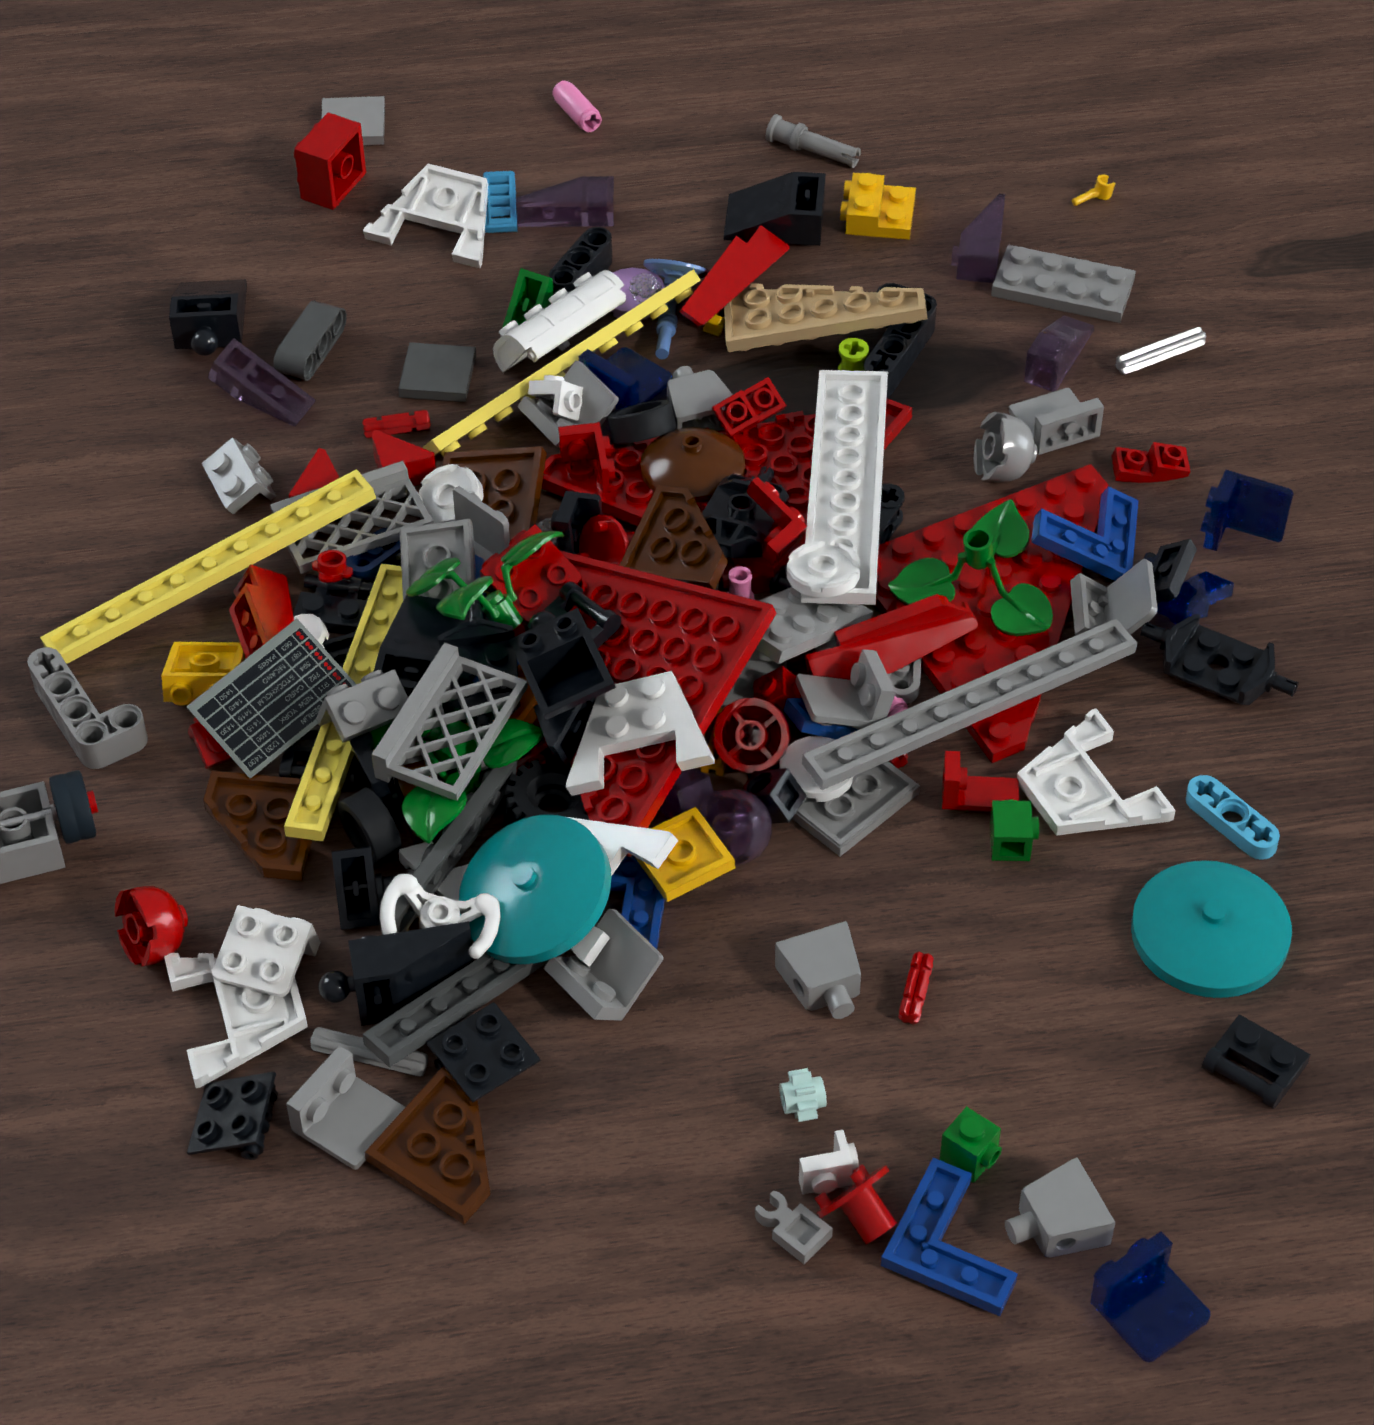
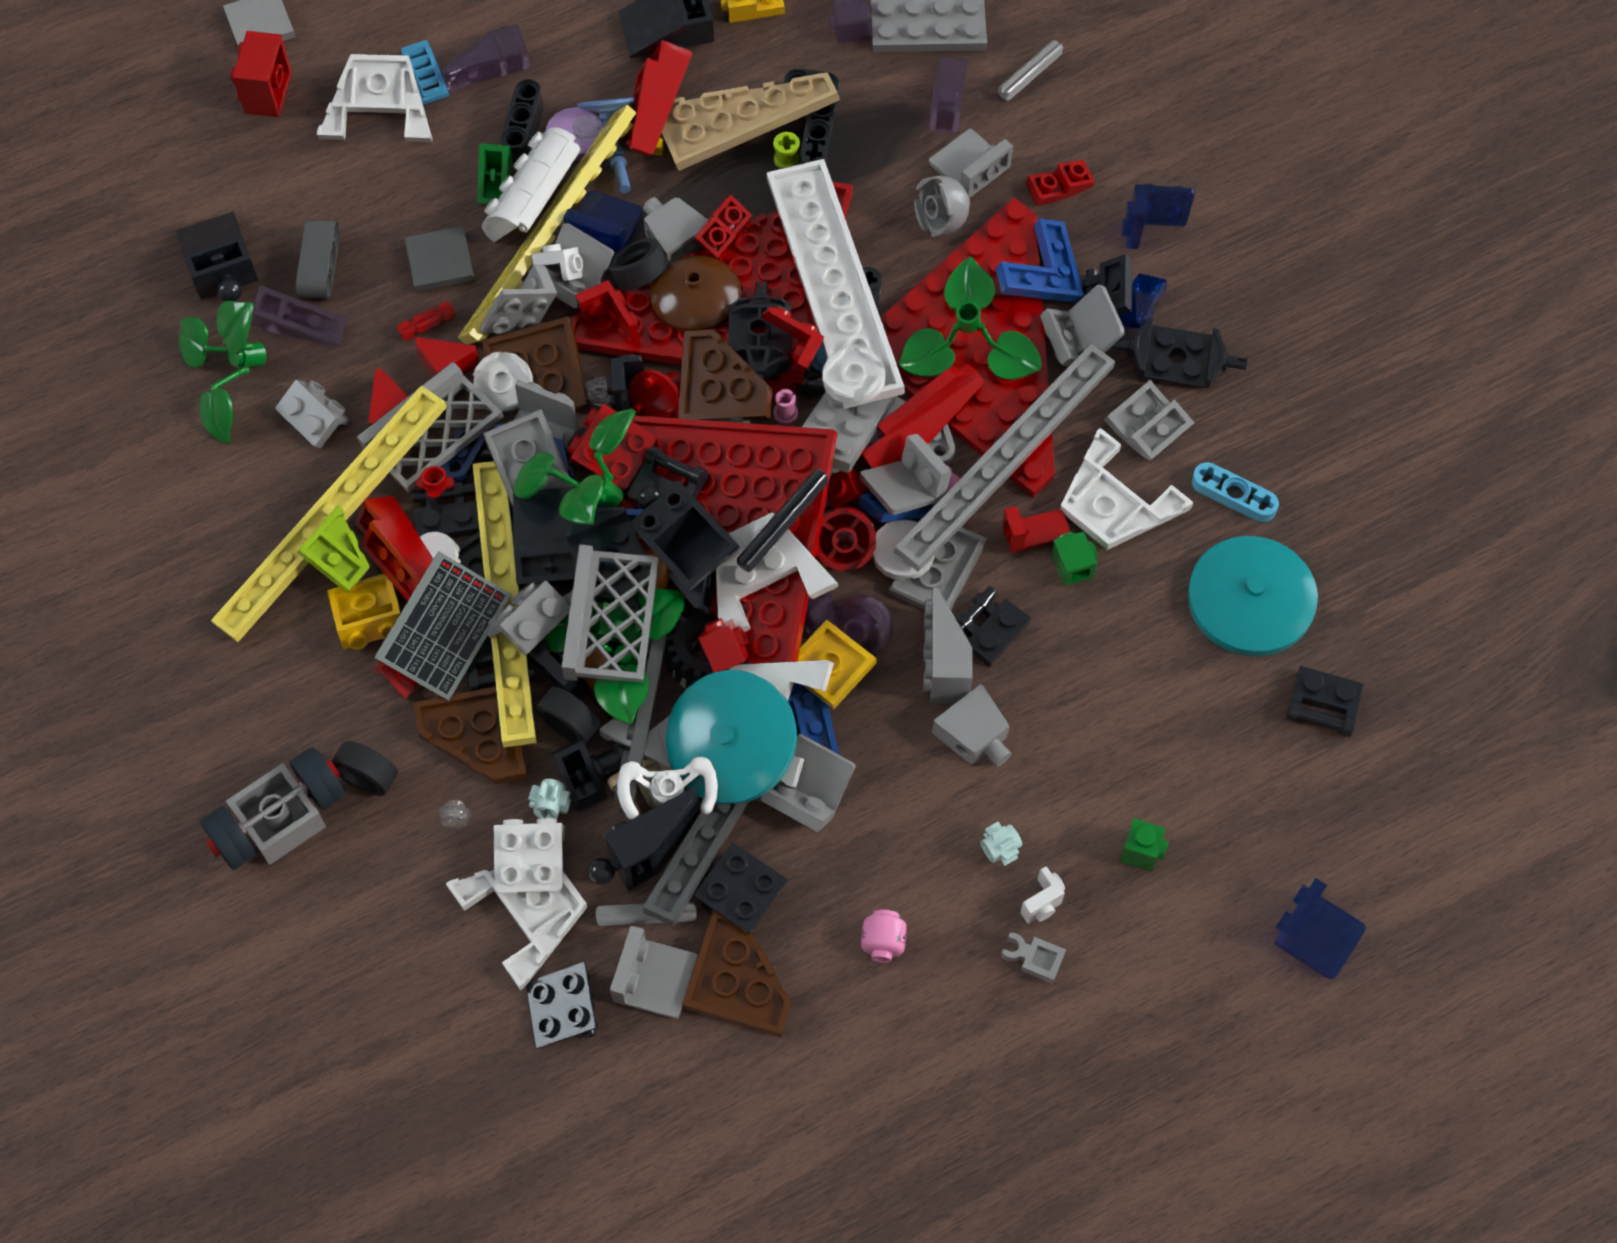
camera: 20 degrees left, 15 degrees up
light grey beam [27,647,148,769] -> none
red cylinder [114,886,188,967] -> none
black brick [736,768,807,825] -> none
red piece [814,1164,897,1244] -> none
blue plate [881,1158,1018,1317] -> none
red axle [898,951,934,1025] -> none
light grey torso [1005,1157,1115,1258] -> none
none -> green plant [179,301,267,443]
none -> lime wing [297,505,370,594]
none -> black tyre [331,741,398,796]
none -> clear plate [438,800,472,829]
none -> light grey bracket [480,265,557,334]
none -> light aqua gear [528,779,571,819]
none -> red brick [698,618,749,672]
none -> black axle [737,469,829,572]
none -> bright pink head [861,909,907,963]
none -> light grey slope [923,587,973,704]
none -> black plate [955,586,1031,667]
none -> light grey slope [1103,380,1195,461]

